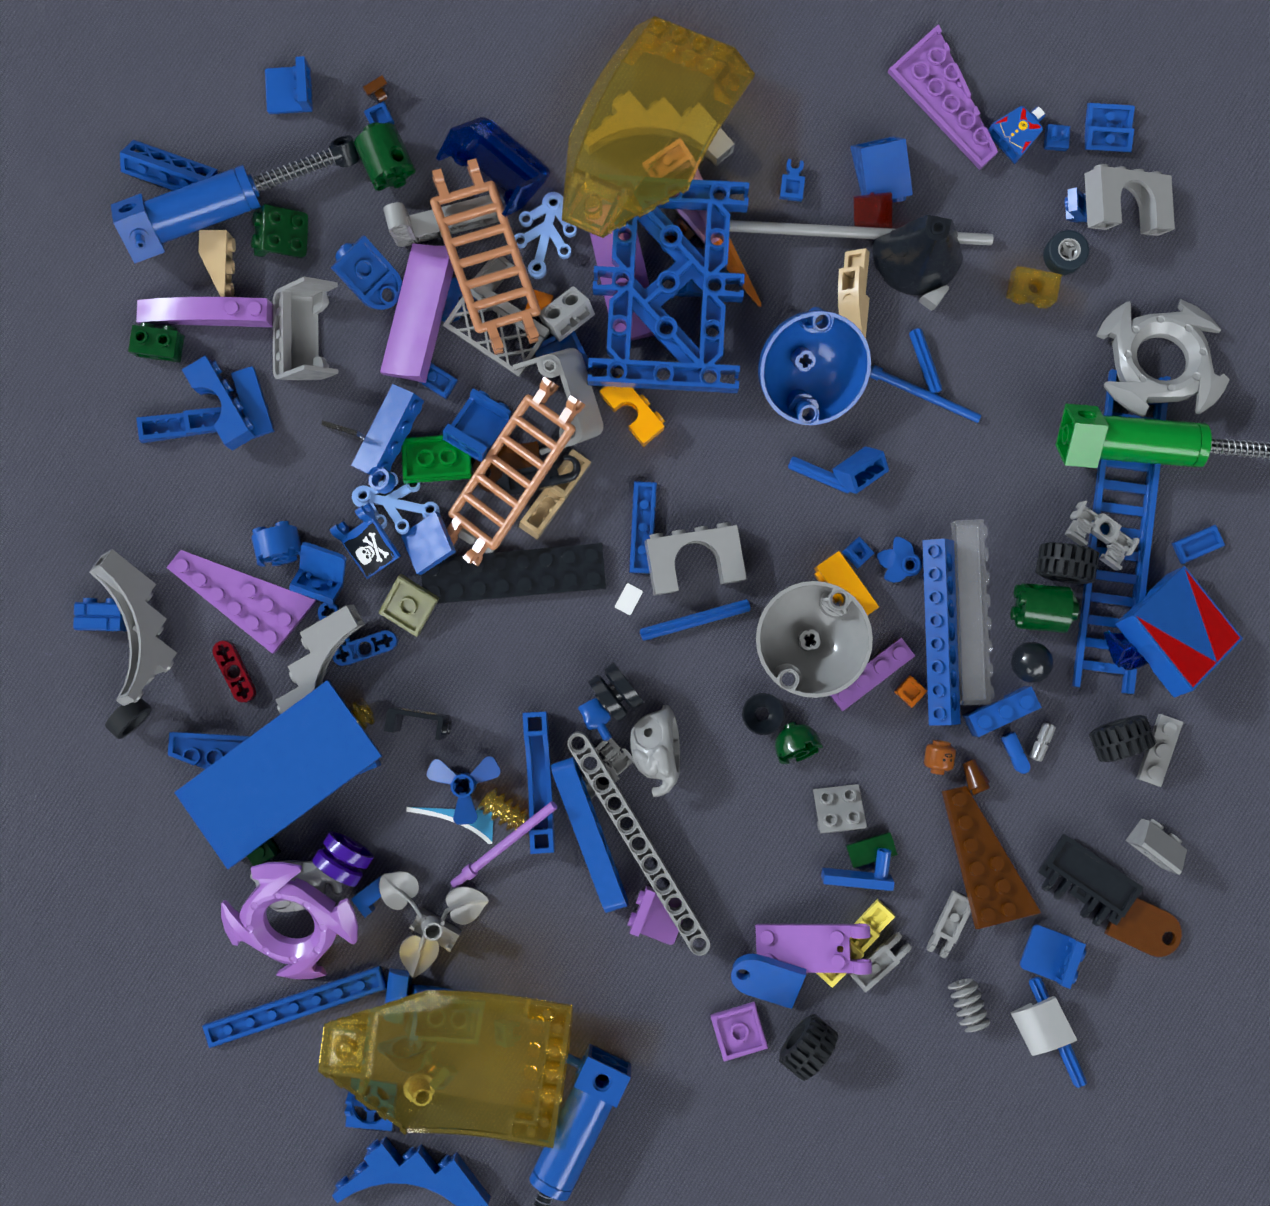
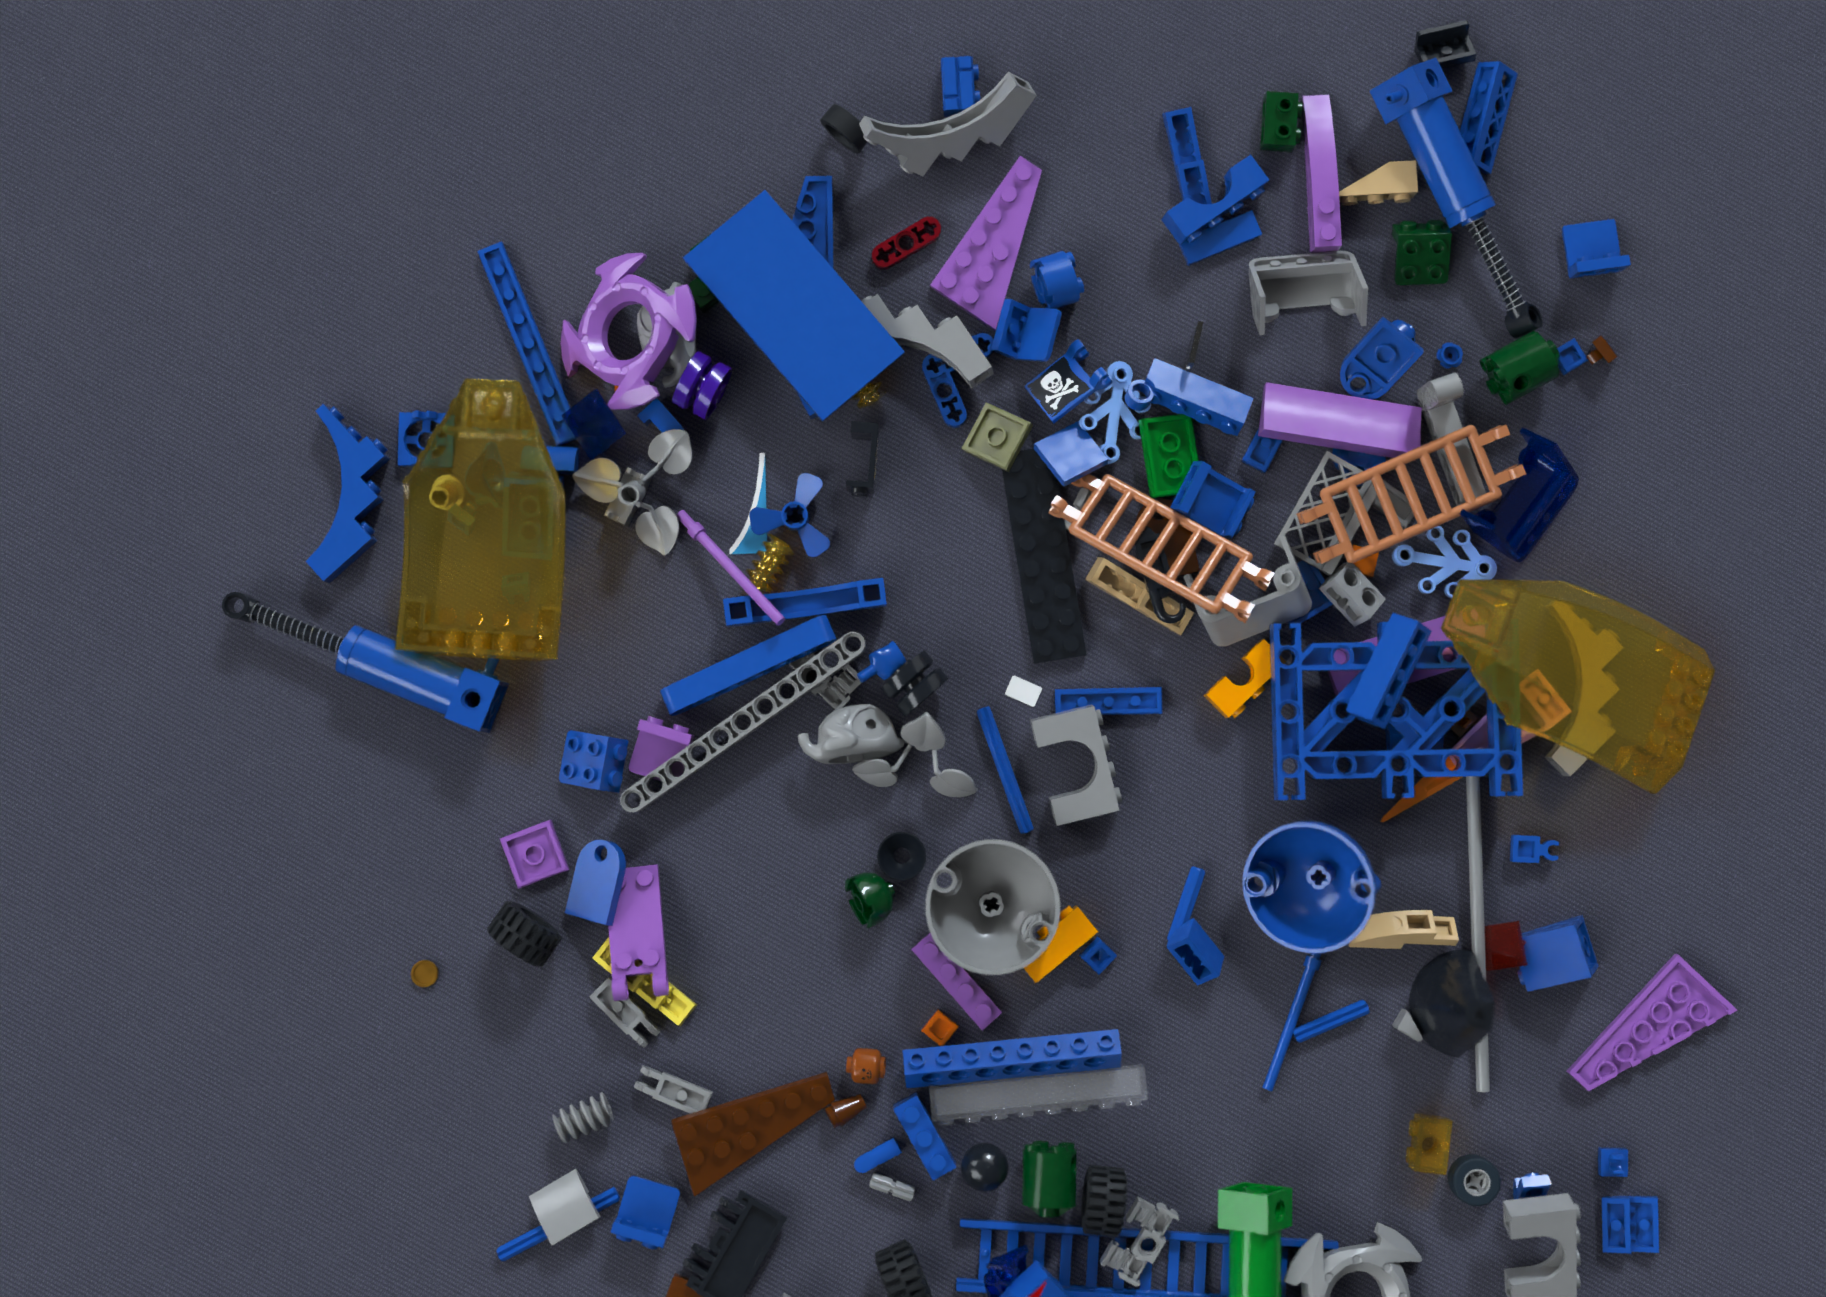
camera: 85 degrees right, 0 degrees up
light grey hinge [813,784,867,834] -> none
blue piece [821,848,894,891] -> none
dark green tile [846,832,898,868] -> none
blue plate [877,537,922,583] -> none
blue torso [988,106,1045,164] -> none
none -> pearl gold piece [411,960,439,987]
none -> blue bracket [559,730,629,793]
none -> clear blue hinge [561,389,626,460]
none -> light grey plant [852,712,978,797]
none -> blue brick [1345,613,1432,729]
none -> black bracket [1414,20,1476,69]
none -> blue plate [1437,342,1463,369]

